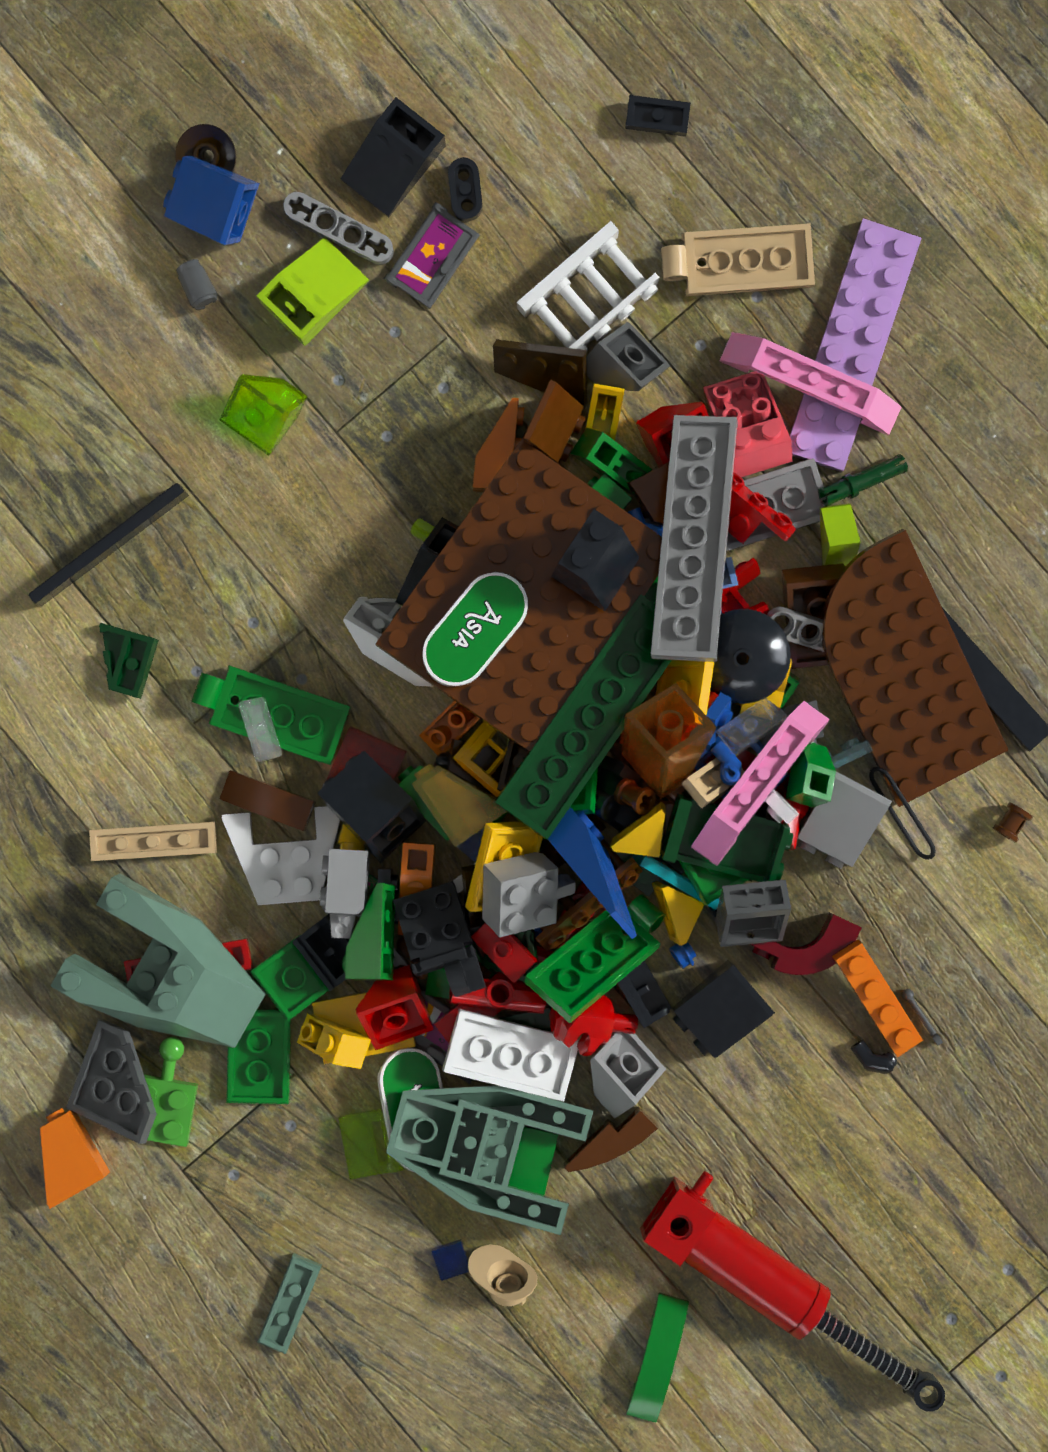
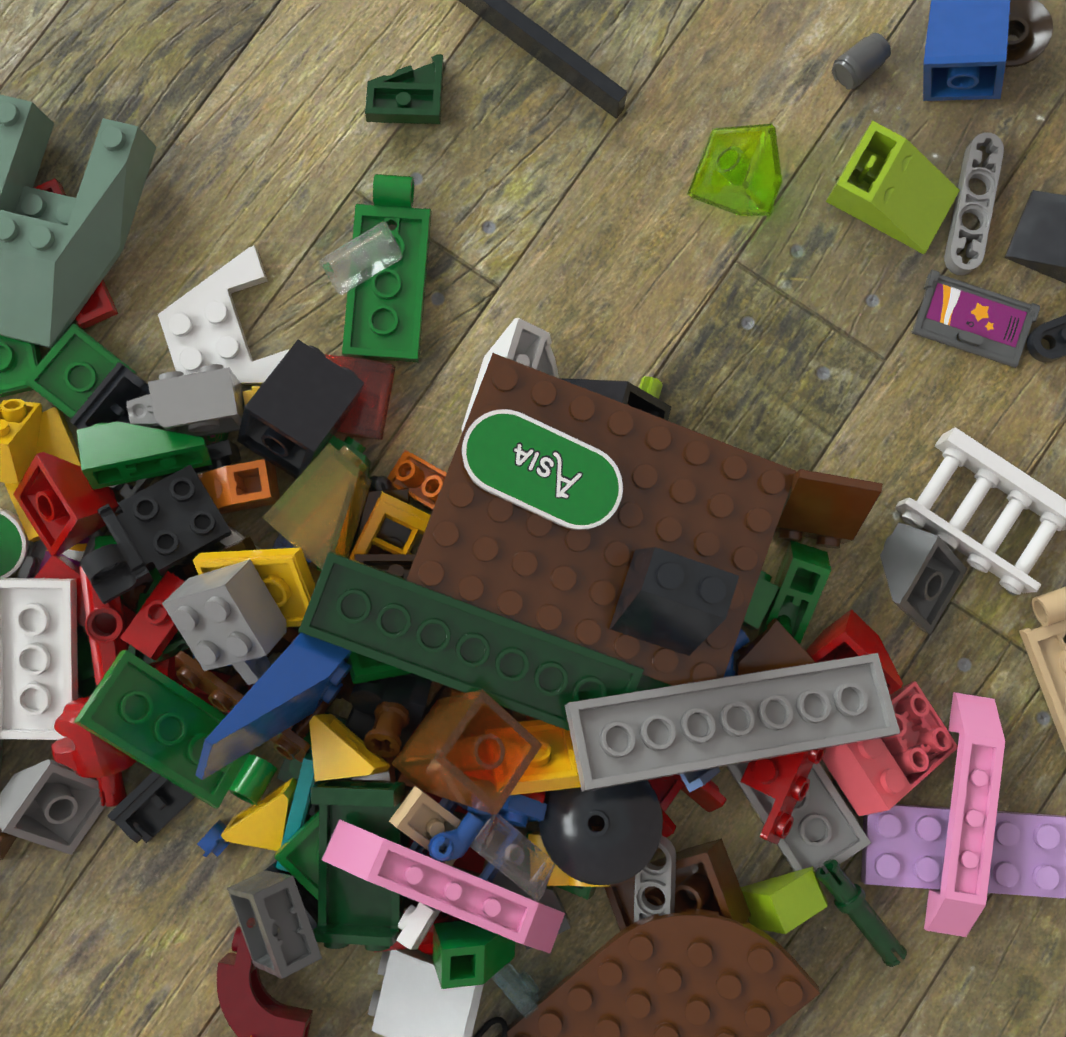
camera: 70 degrees right, 5 degrees down
tan plate [89,822,217,861] -> none
reddish brown slope [219,770,316,831] -> none
orange slope [473,398,524,492] -> none
dark brown wing [493,339,588,409] -> none
yellow slope [586,383,625,441] -> none
black slope [672,960,775,1058] -> none

